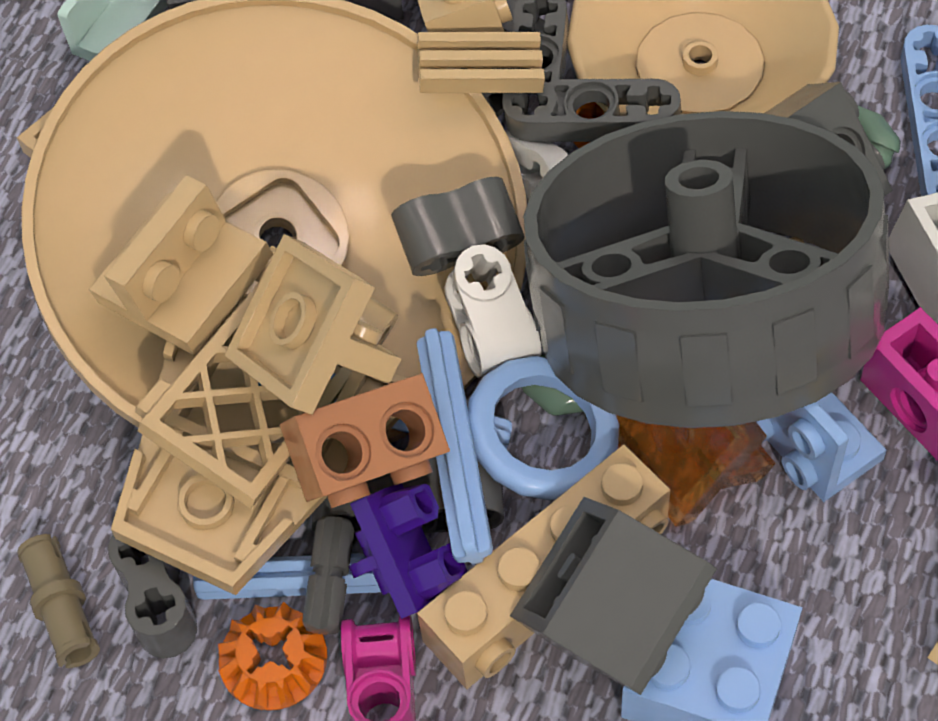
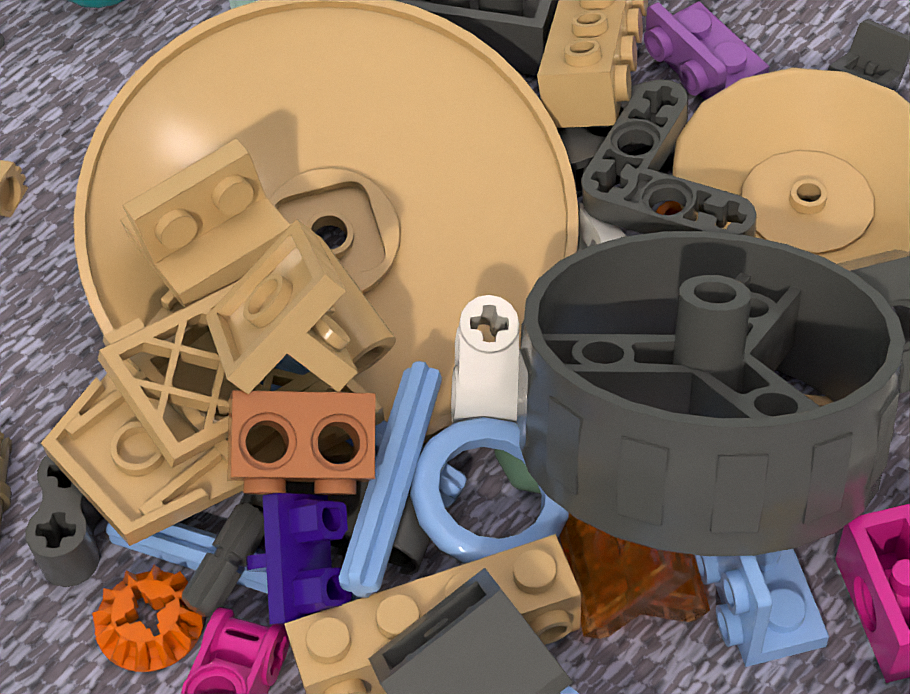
camera: 20 degrees right, 5 degrees down
dark grey axle [391,177,525,276] -> none
tan tile [417,32,545,93] -> none

